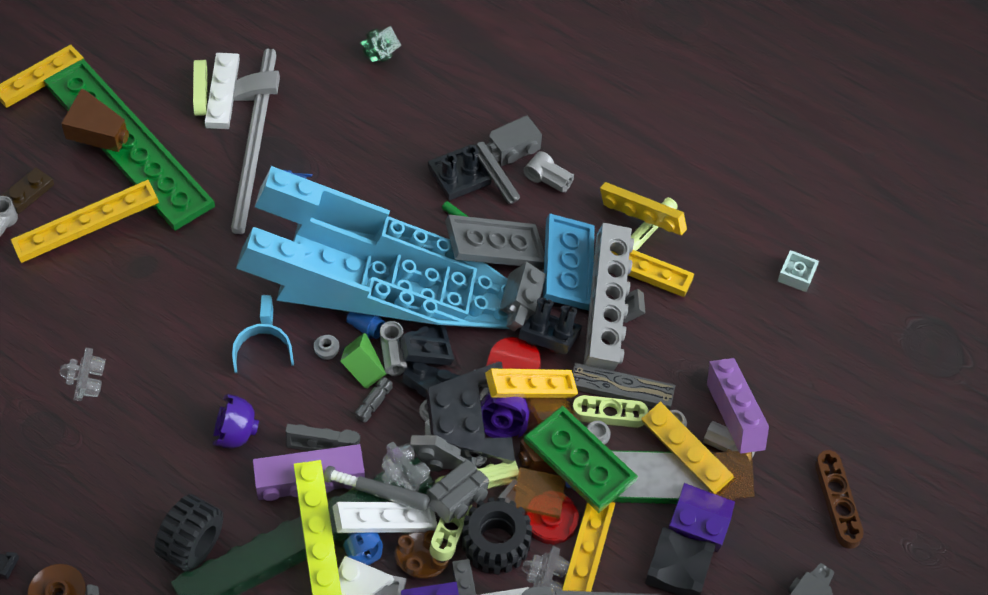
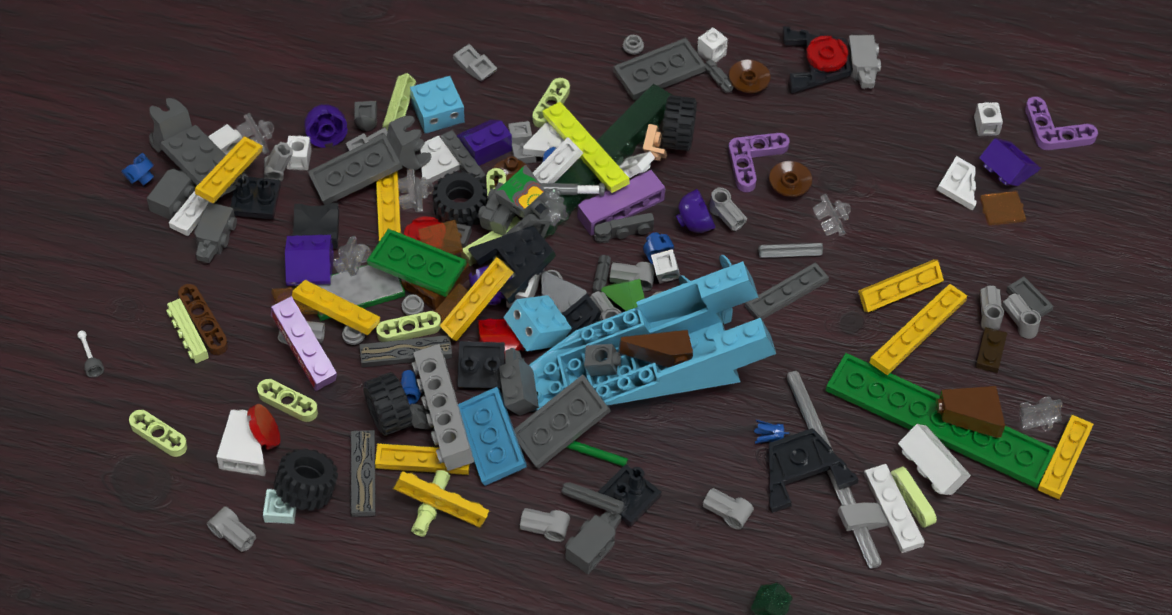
camera: 160 degrees right, 0 degrees up
none -> dark grey hinge [77,330,104,377]
none -> yellowish green beam [129,410,187,457]
none -> yellowish green piece [166,299,209,364]
none -> light grey piece [207,506,256,552]
none -> white slope [217,410,266,476]
none -> red tile [247,404,280,449]
none -> yellowish green beam [257,379,318,422]
none -> black tyre [274,448,338,511]
none -> clear hips [333,236,371,276]
none -> dark grey tile [351,430,376,517]
none -> black tyre [363,372,412,436]
none -> blue cone [401,370,421,405]
none -> torso [495,165,549,219]
none -> medium azure piece [504,295,572,351]
none -> dark grey brick [584,344,621,376]
none -> white wing [605,151,655,190]
none -> light grey piece [610,262,655,291]
none -> reddish brown slope [618,330,693,367]
none -> light nougat bracket [643,124,667,161]
none -> blue piece [643,232,674,265]
none -> white brick [651,249,680,283]
none -> light grey piece [703,488,754,530]
none -> light grey piece [709,188,747,231]
none -> medium lavender beam [728,133,789,192]
none -> dark grey tile [745,262,829,320]
none -> axle [758,243,823,258]
none -> reddish brown dish [769,161,812,197]
none -> black wing [769,428,859,513]
none -> yellow plate [858,260,944,312]
none -> white brick [898,424,971,495]
none -> clear hips [1019,396,1063,431]

